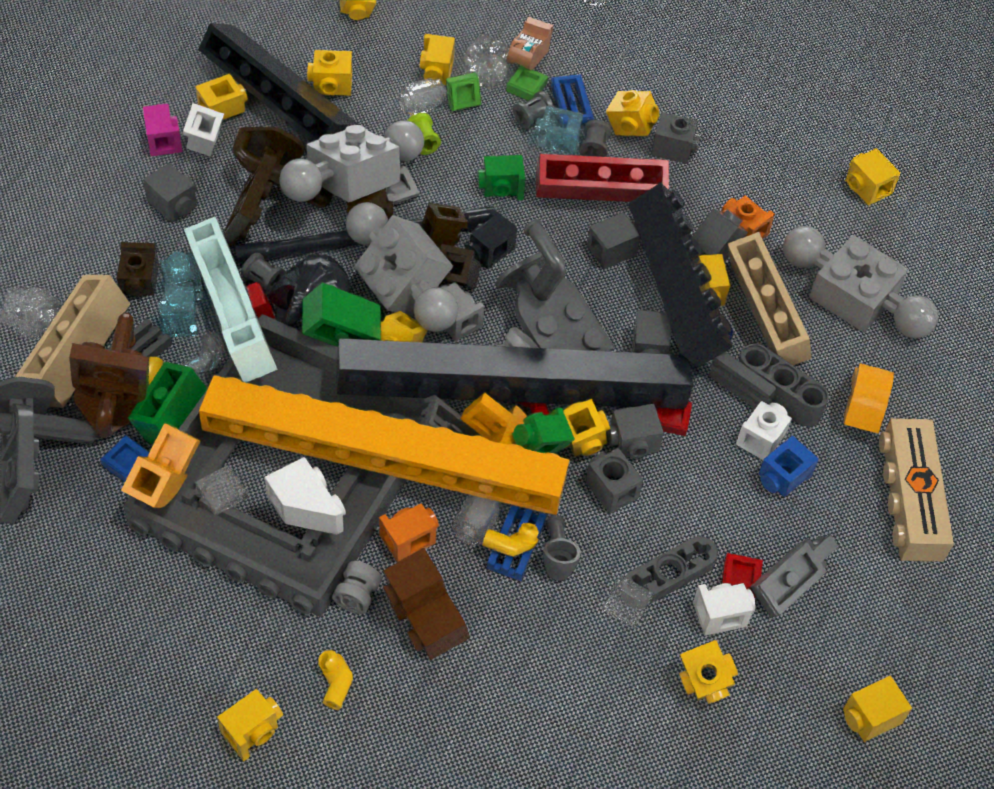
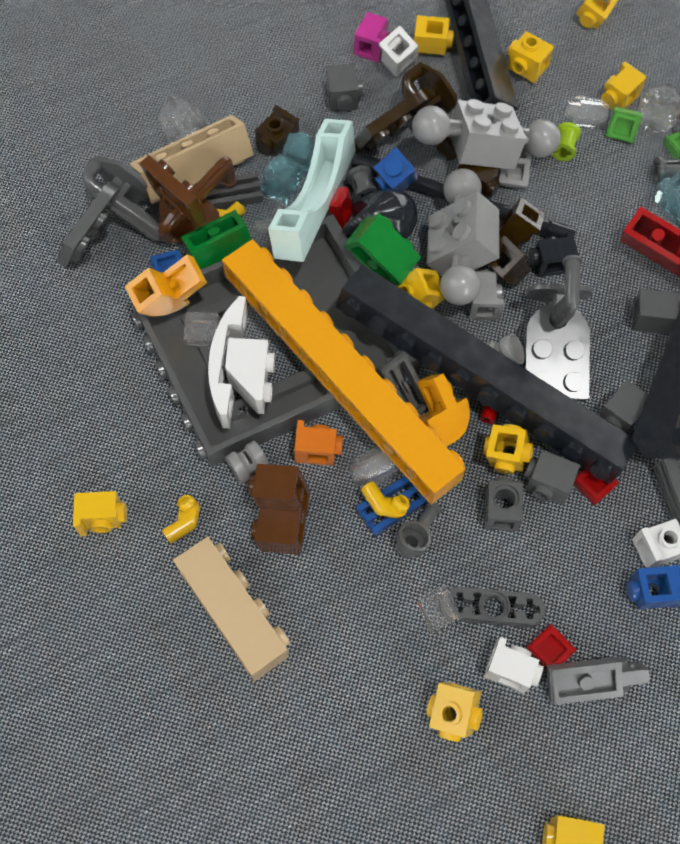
camera: 40 degrees right, 10 degrees up
green brick [477,155,525,200] -> none
green brick [512,408,575,454] -> none
none -> tan brick [173,536,290,682]
none -> white slope [208,296,248,428]
none -> blue brick [373,147,419,191]

